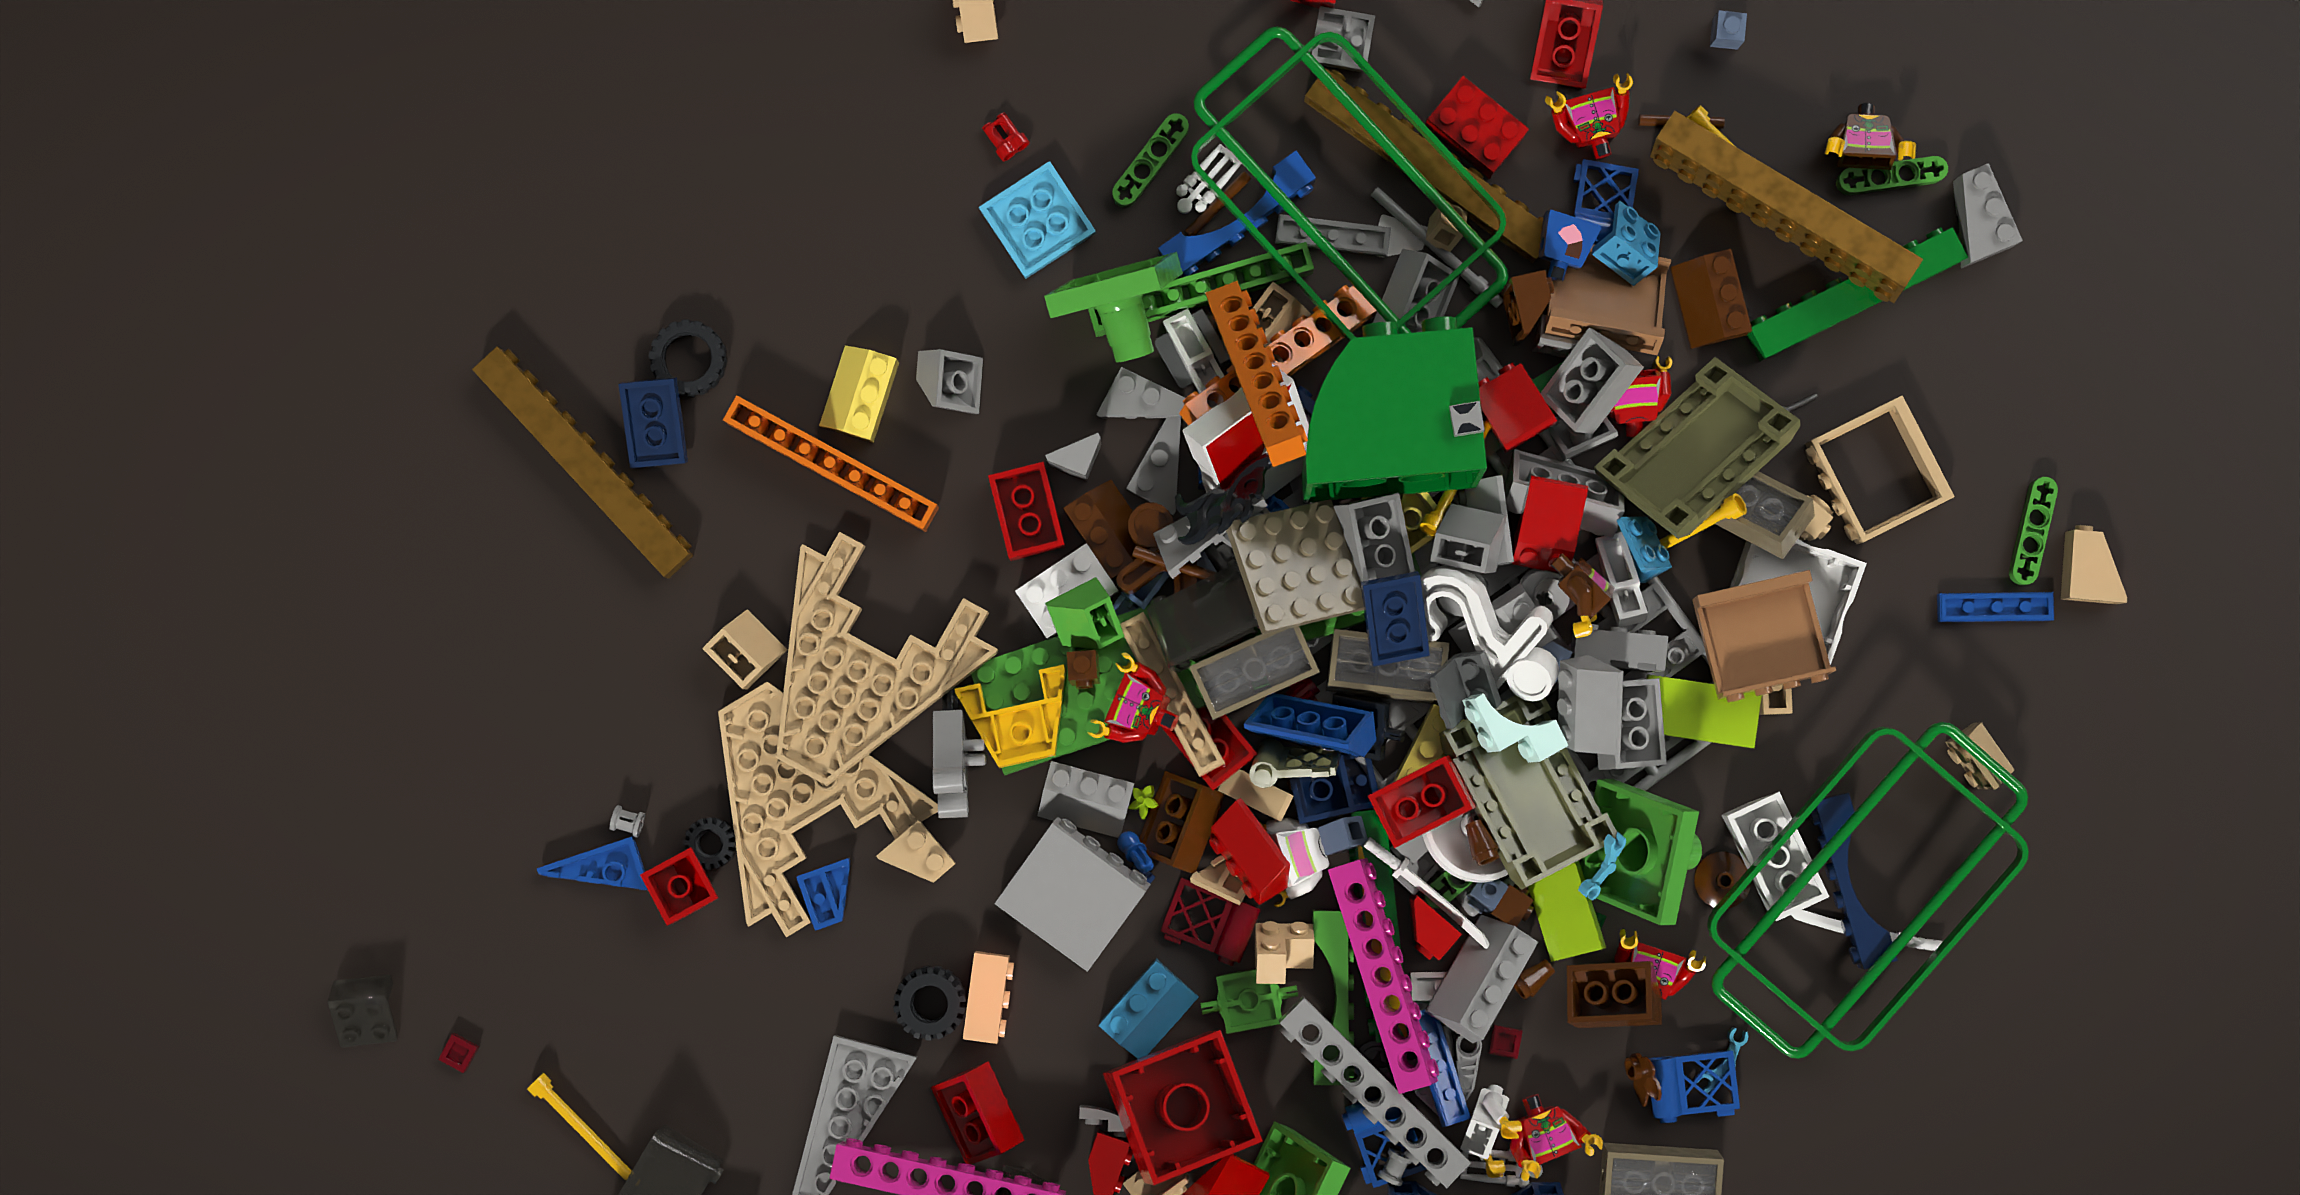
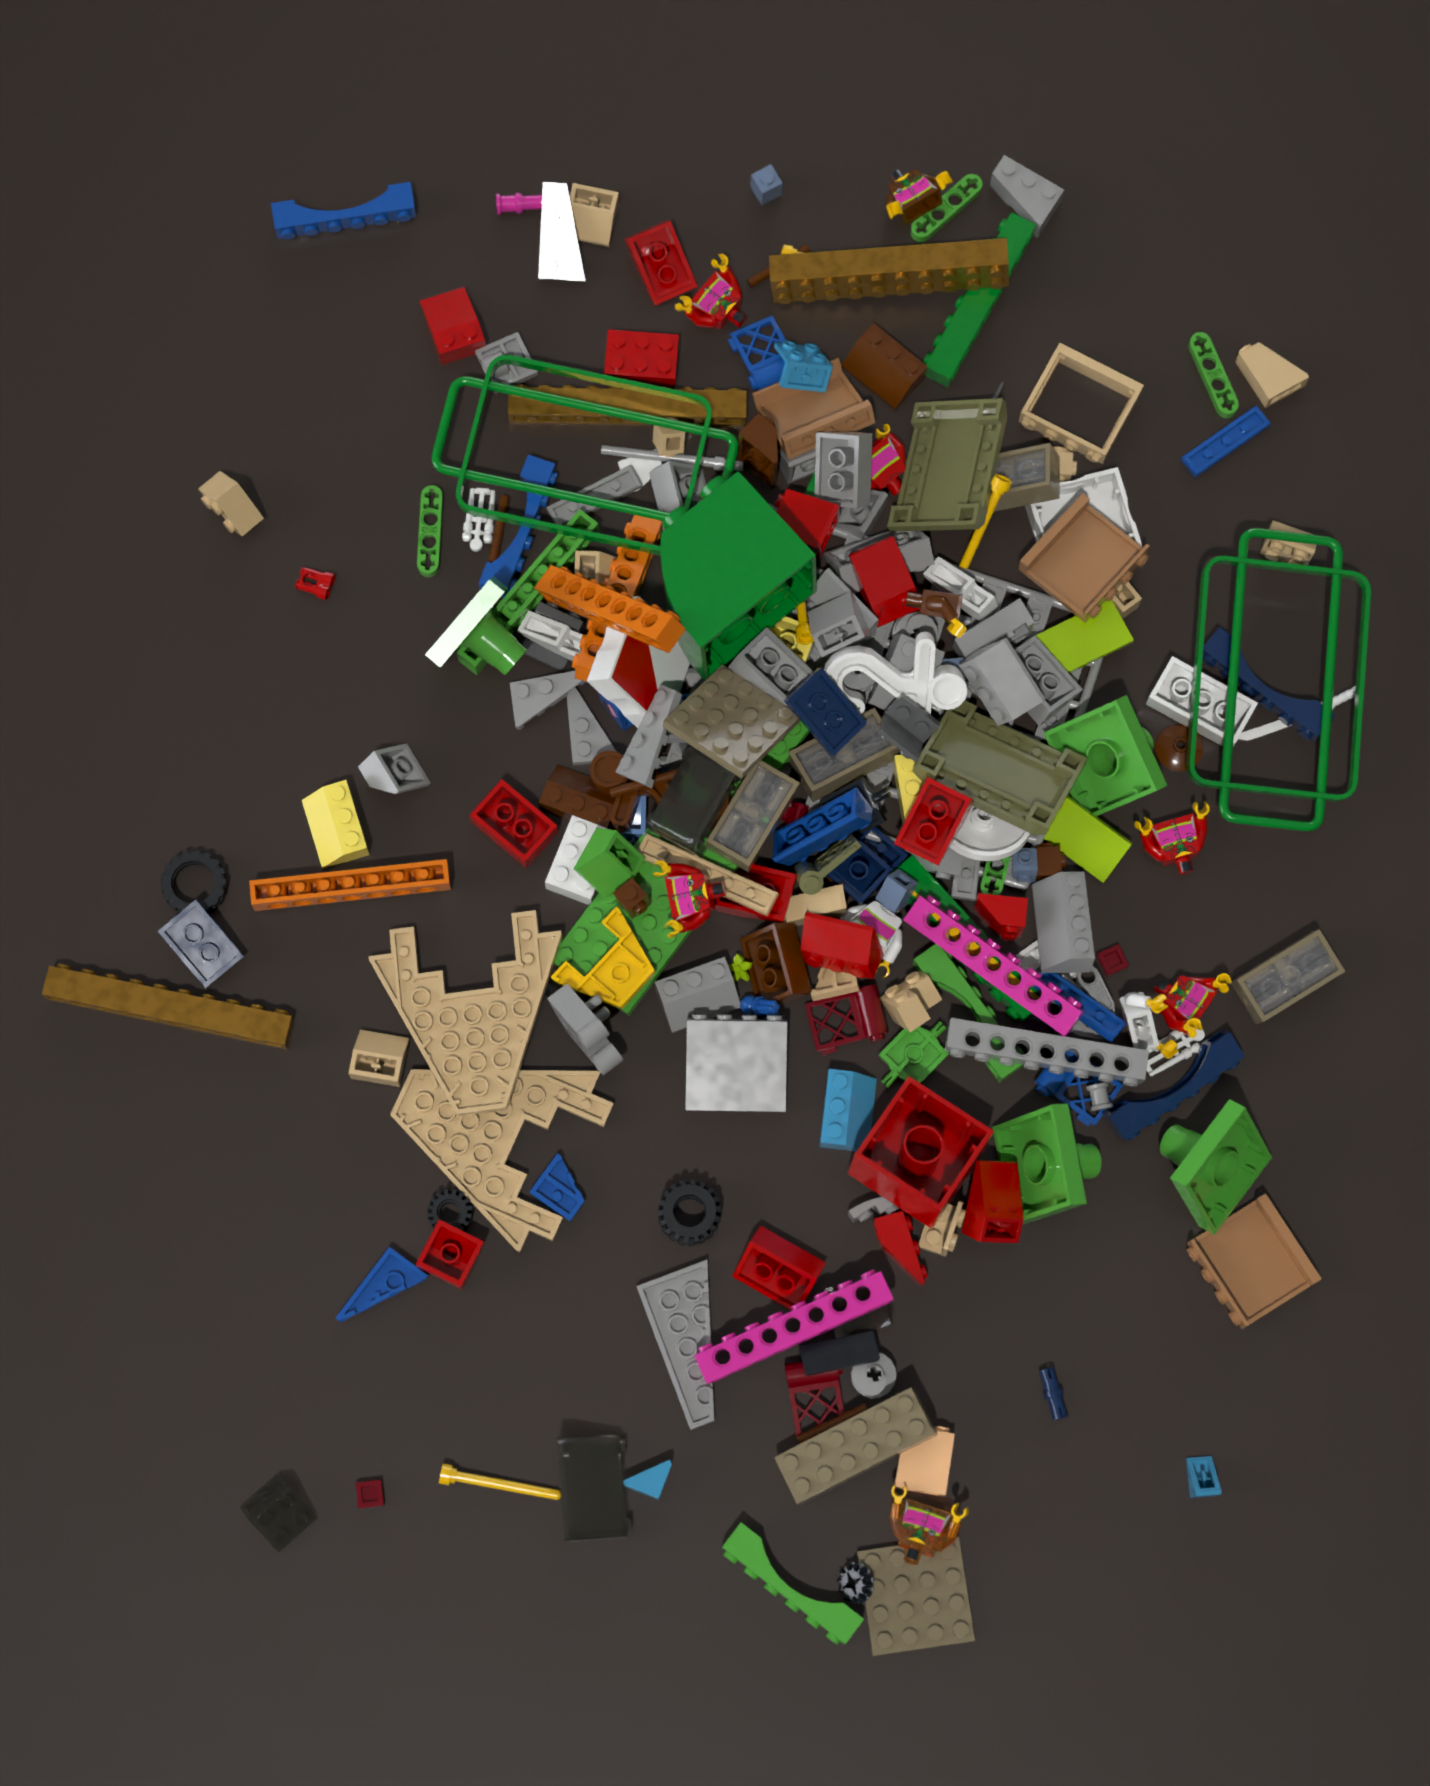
camera: 40 degrees left, 10 degrees down
light grey bush [609,805,645,837] -> none
tan wing [876,820,956,883] -> none
light nougat brick [963,951,1014,1044] -> none
medium azure plate [979,161,1096,279] -> none
light grey slope [1045,433,1102,481] -> none
black piece [1175,453,1272,545] -> none
white sword [1363,837,1489,949] -> none
light grey tile [1449,401,1484,437] -> none
light aqua arch [1462,694,1568,763] -> none
reddish brown cone [1465,820,1500,866] -> none
reddish brown cone [1513,959,1555,999] -> none
blue torso [1539,209,1602,282] -> none
reddish brown slope [1567,961,1662,1028] -> none
medium azure piece [1578,831,1626,900] -> none
dark azure bracket [1617,517,1672,583] -> none
reddish brown plate [1625,1053,1662,1107] -> none
blue piece [1649,1050,1740,1123] -> none
medium azure piece [1695,1027,1748,1093] -> none

